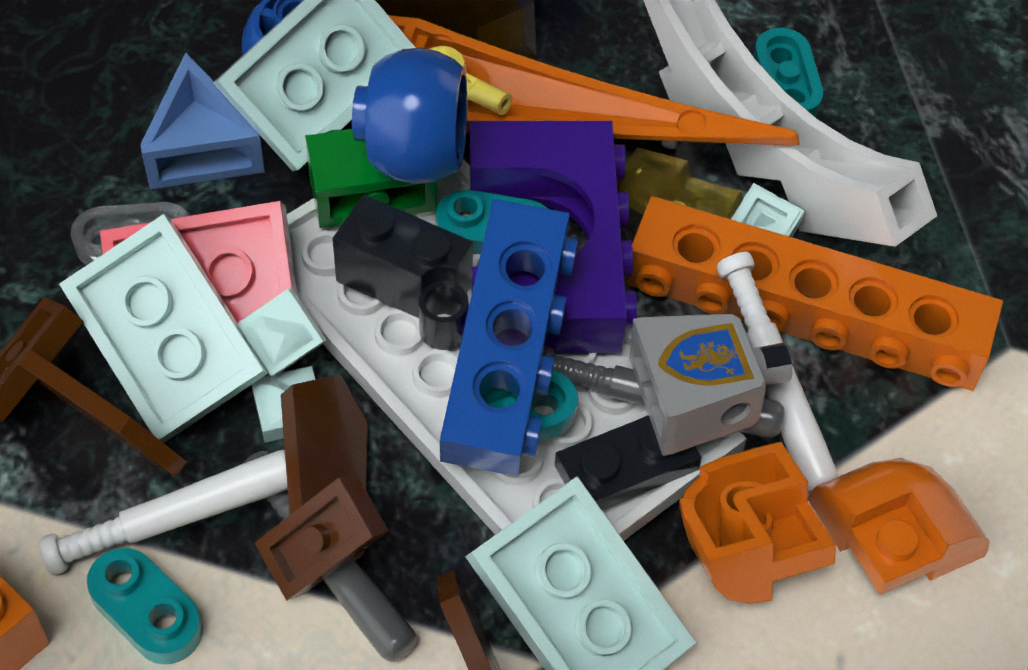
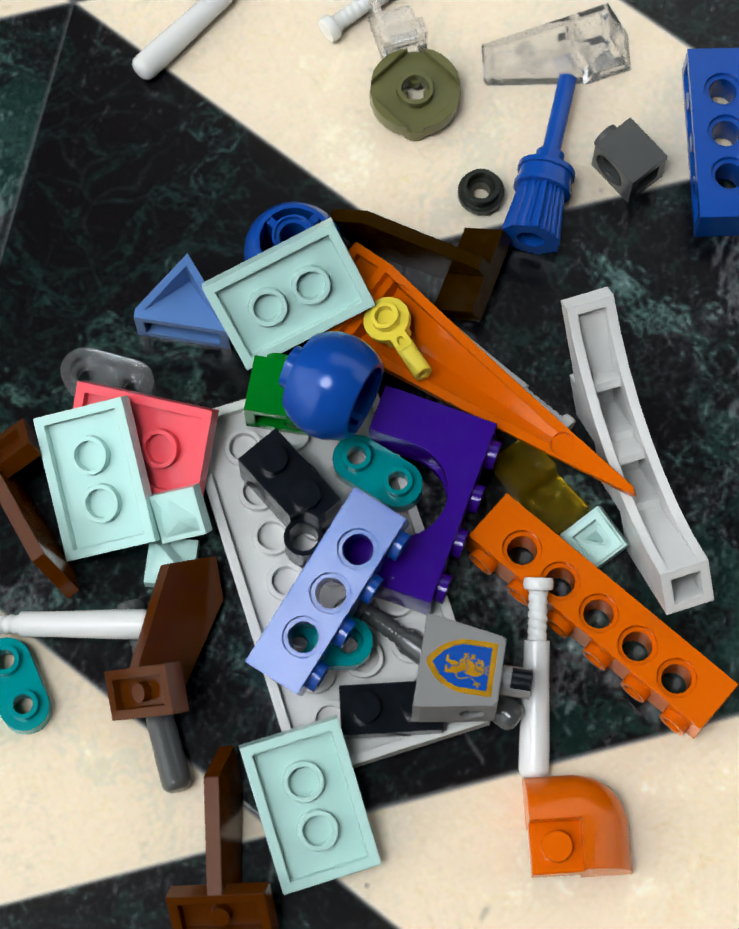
camera: 25 degrees right, 15 degrees up
orange brick [679,442,836,604] -> none
teal plate [753,28,823,118] -> none

